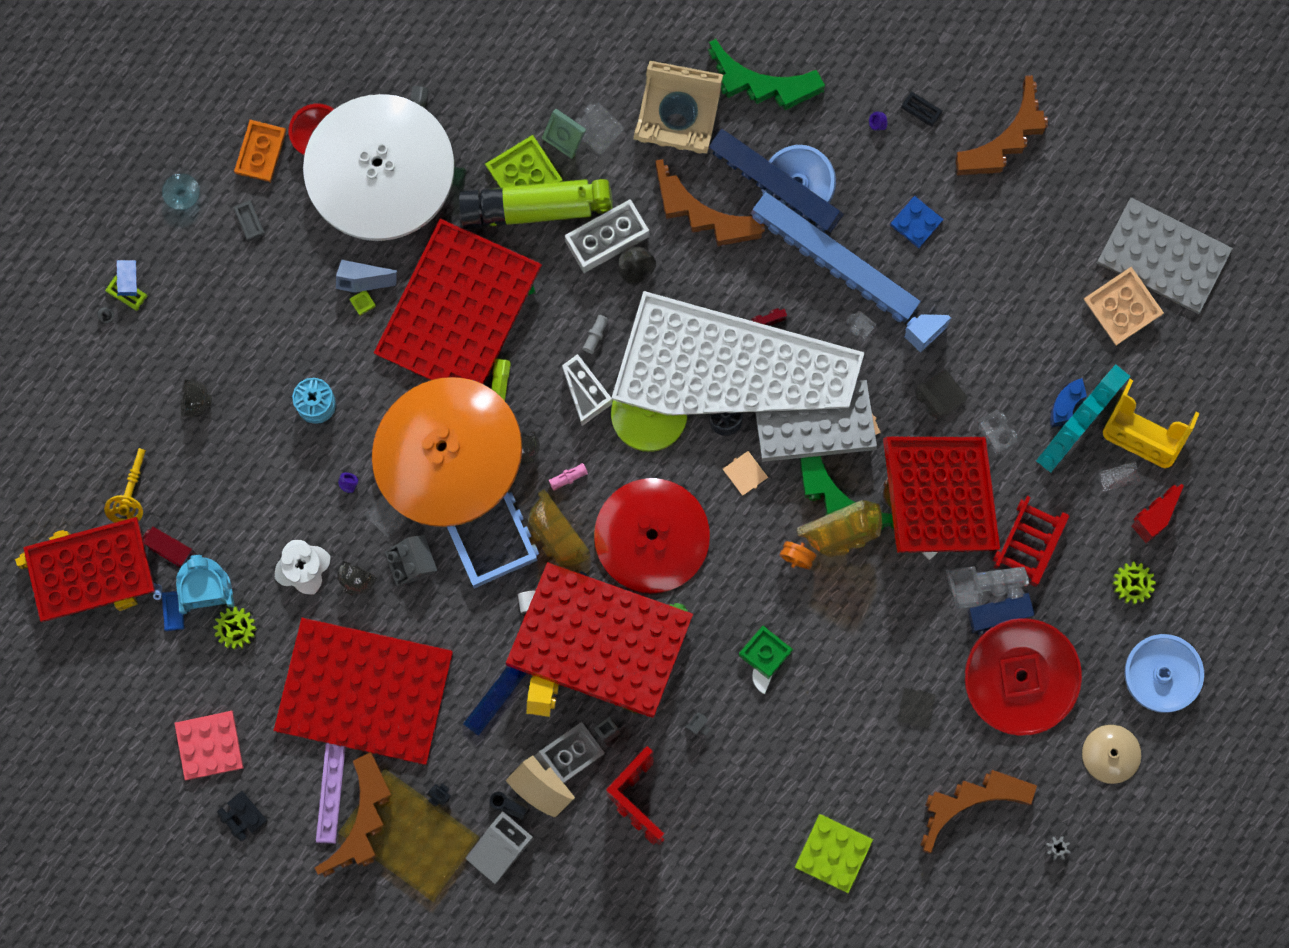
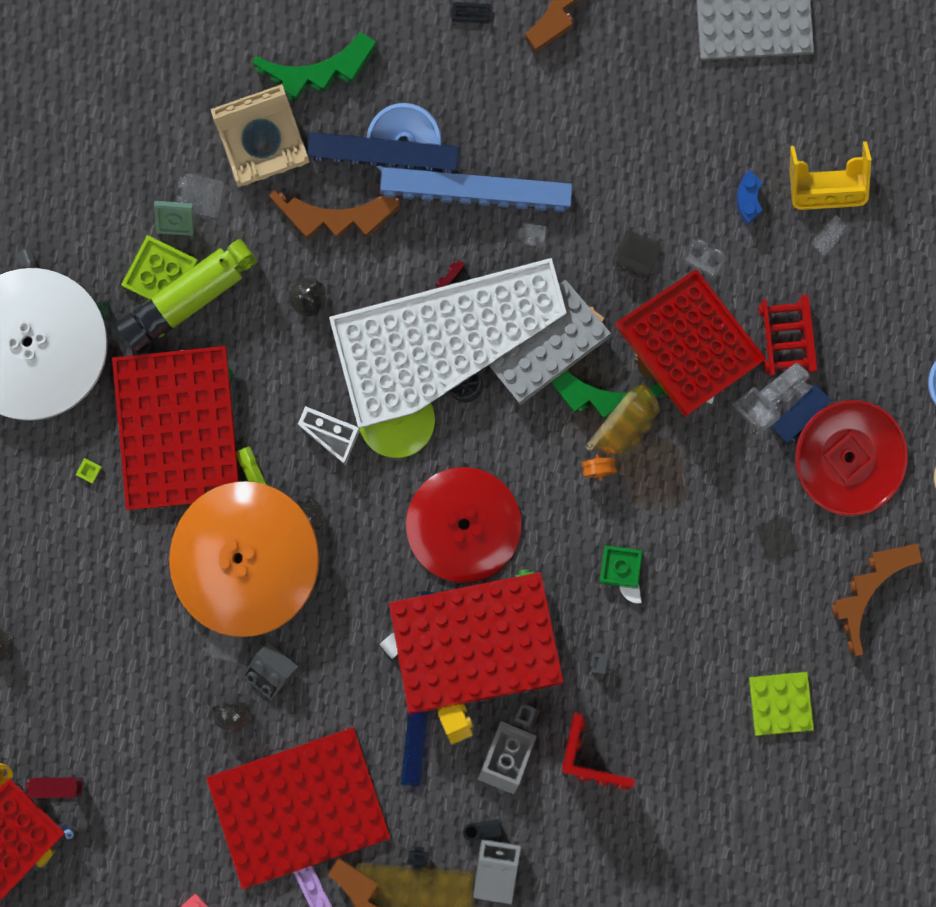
camera: 25 degrees left, 5 degrees up
blue tile [162,591,185,631] -> none
medium azure animal [176,555,234,615] -> none
lime gear [213,607,257,650] -> none
white brick [275,540,330,594] -> none
medium azure wheel [292,378,336,424] -> none
sand blue slope [336,260,397,292] -> none
dark purple tile [338,472,358,493] -> none
light blue window [447,492,539,588] -> none
tan slope [506,756,575,817] -> none
clear yellow windscreen [527,489,590,567] -> none
bright pink pin [548,463,588,491] -> none
white brick [565,199,649,273] -> none
light grey pin [582,315,609,354] -> none
light nougat piece [723,451,768,496] -> none
dark purple tile [869,112,887,131] -> none
blue plate [890,196,943,248] -> none
light blue slope [904,315,951,353] -> none
teal arch [1036,364,1130,473] -> none
light nougat plate [1083,267,1164,346] -> none
lime gear [1112,562,1156,605] -> none
red slope [1132,484,1184,543] -> none

